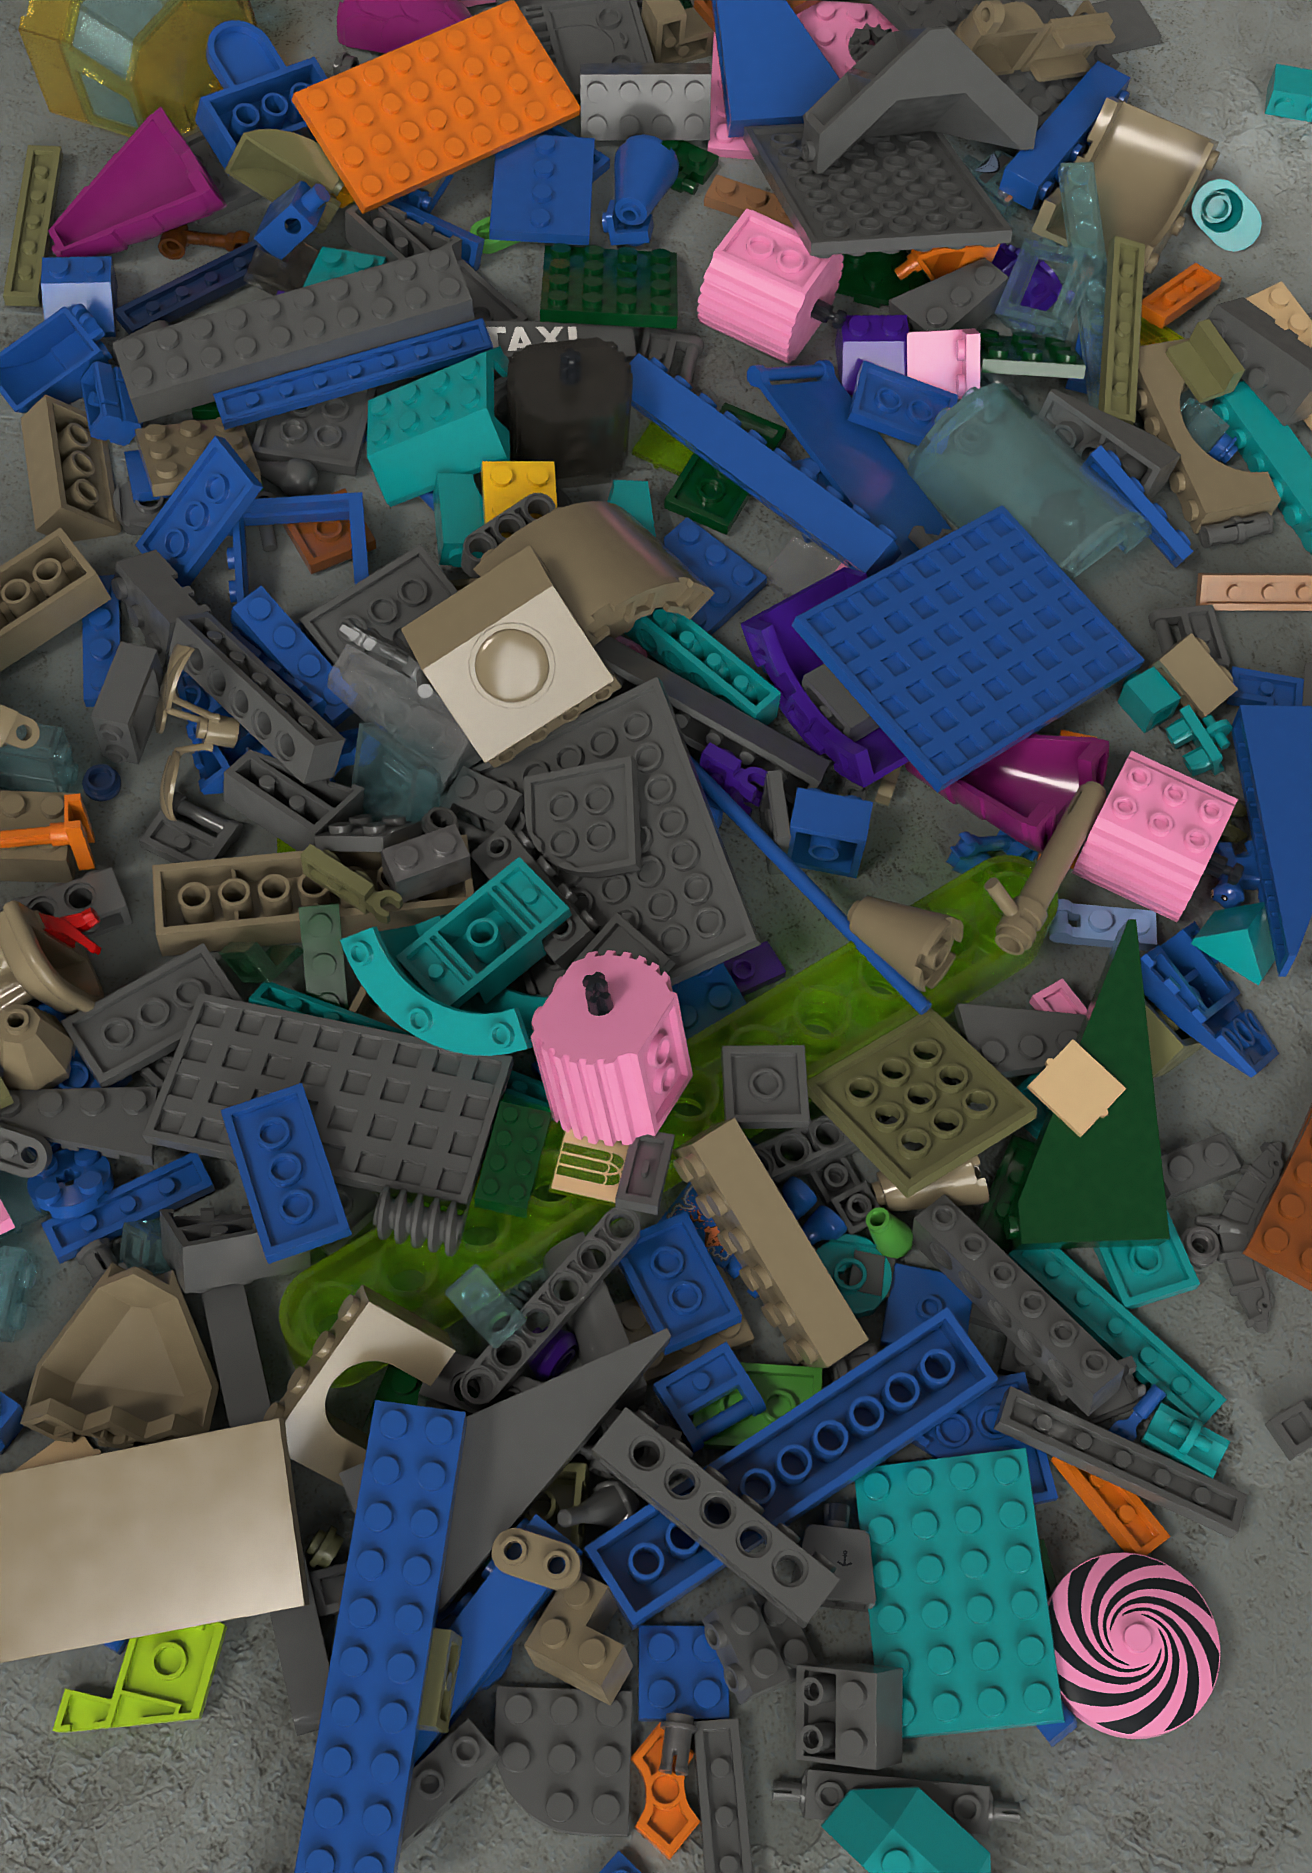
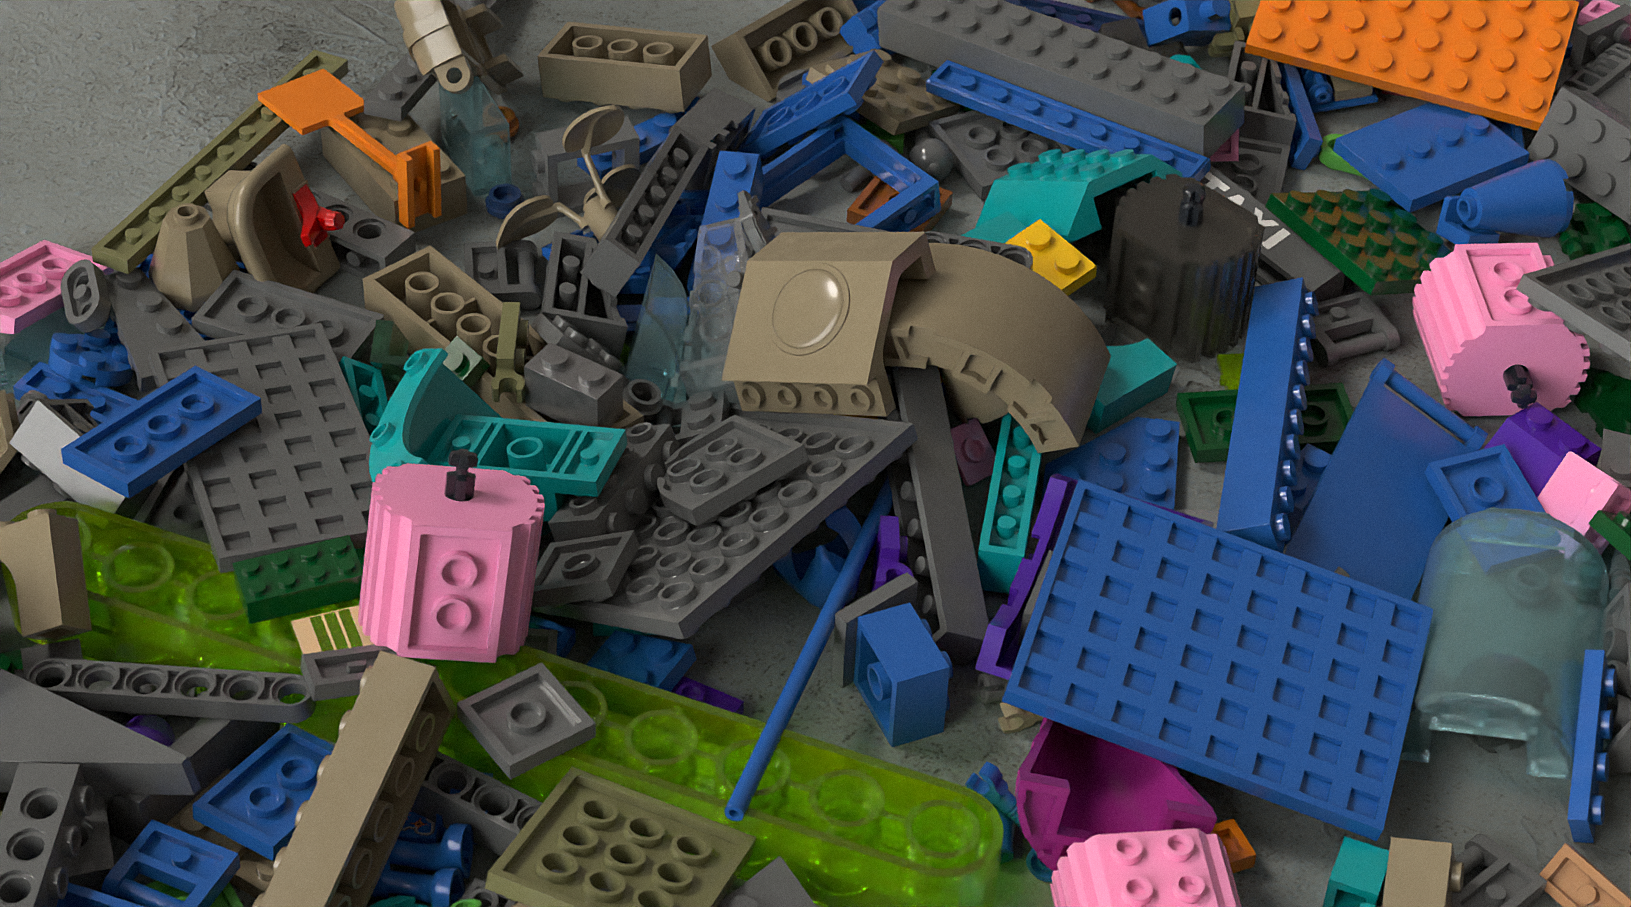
camera: 60 degrees right, 20 degrees down
dark grey piece [373,1184,468,1257] -> none
clear light blue bracket [445,1264,527,1348] -> none
dark tan cone [847,896,964,992] -> none
dark tan cylinder [984,781,1106,955] -> none

